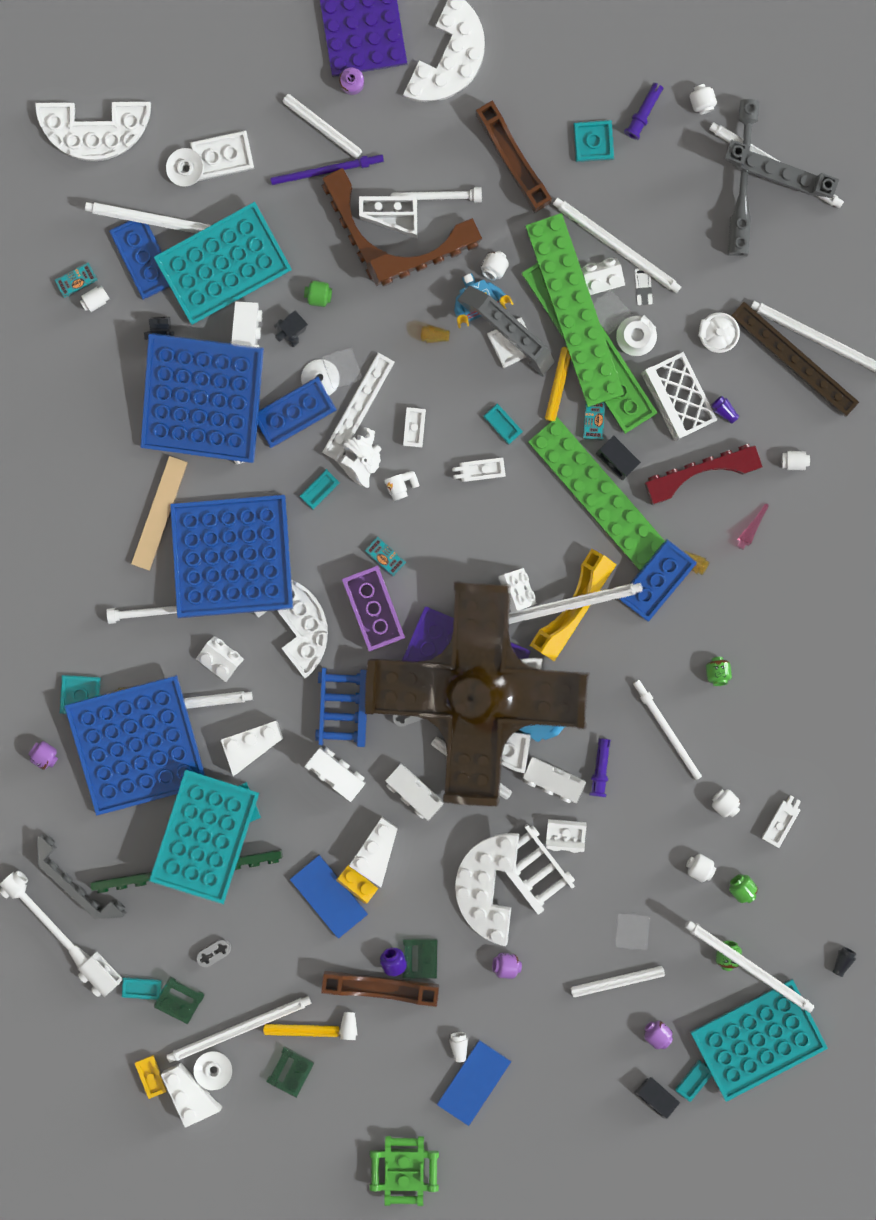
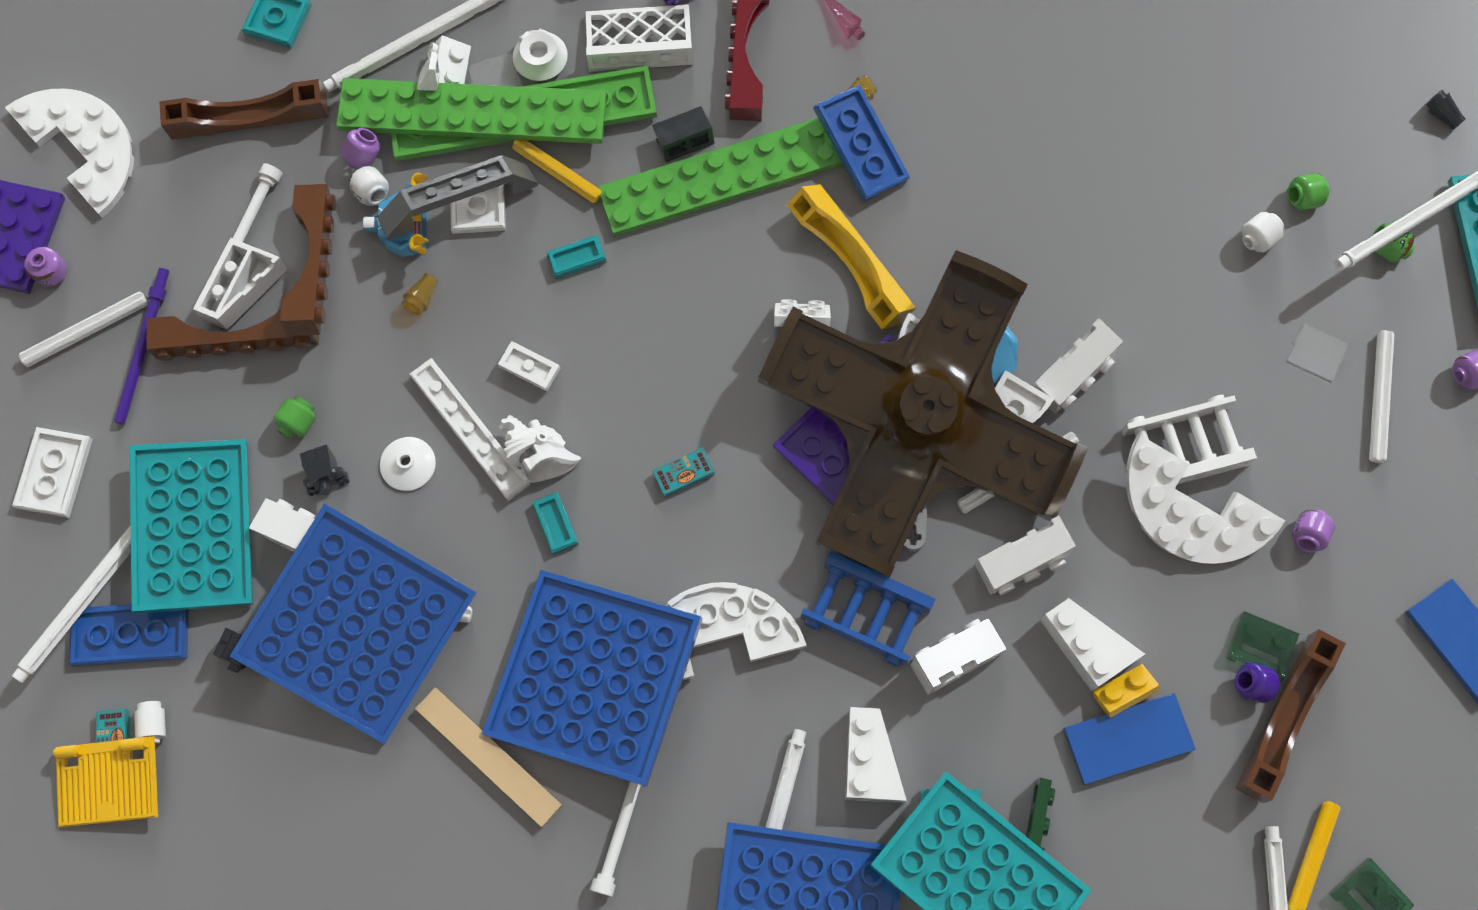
camera: 70 degrees left, 15 degrees down
white dish [166,148,204,187] -> none
white bracket [196,636,244,682] -> none
blue tile [257,377,337,448] -> none
clear piece [322,348,363,389] -> none
white cone [339,1012,358,1040] -> none
medium lavender brick [342,566,405,651] -> none
white piece [384,471,420,501] -> none
white cone [449,1032,468,1062] -> none
white hinge [452,458,506,482] -> none
white piece [509,583,643,624] -> none
white bracket [546,819,586,853] -> none
tile [583,402,605,440] -> none
dark purple pin [589,738,611,797] -> none
white bar [633,680,702,780] -> none
sticker [635,268,653,305] -> none
bright green head [706,657,732,686] -> none
white head [712,789,740,818] -> none
white hinge [762,795,801,848] -> none
none -> yellow window [53,736,158,828]
none -> medium lavender head [340,128,380,169]
none -> white slope [417,52,440,90]

